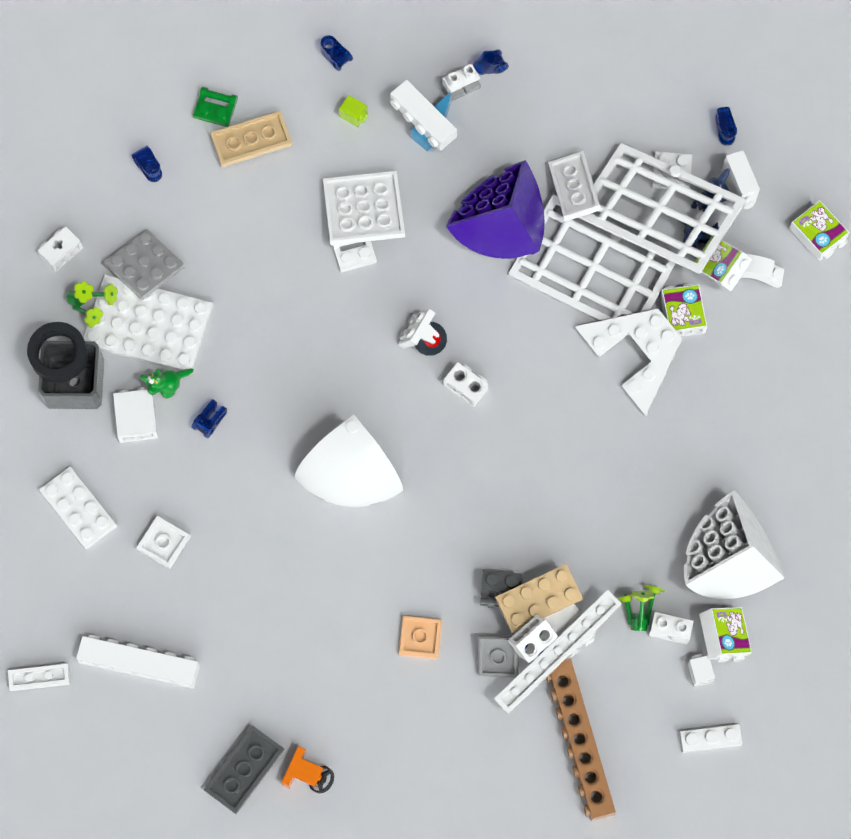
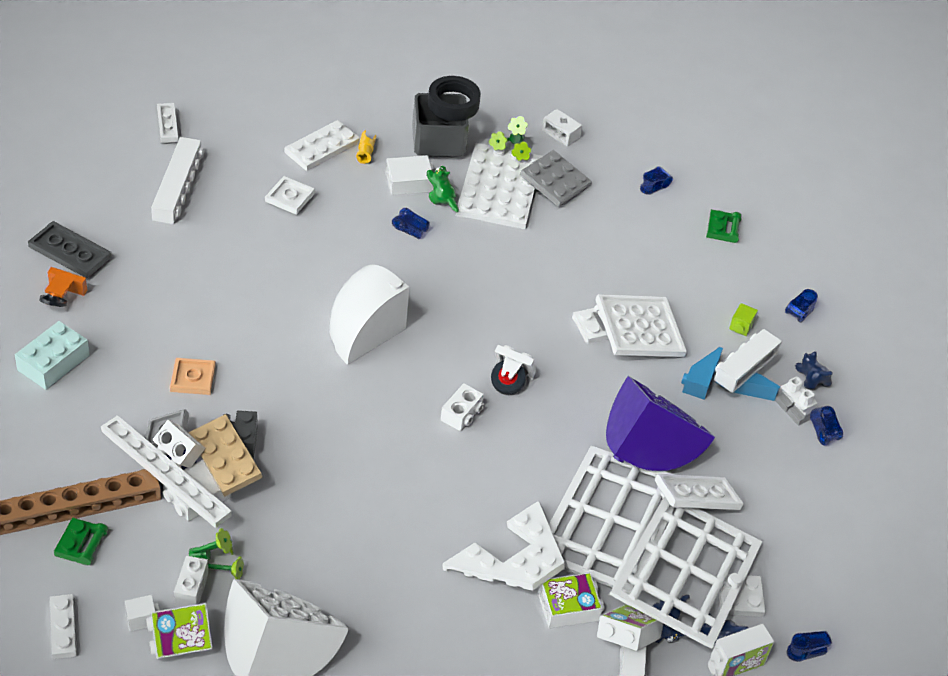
camera: 80 degrees right, 25 degrees down
tan plate [210,111,292,167] -> none
none -> light aqua brick [15,321,90,390]
none -> green plate [54,517,109,565]
none -> yellow piece [356,130,376,164]
none -> dark azure slope [681,347,723,400]
none -> dark blue animal [795,351,833,390]

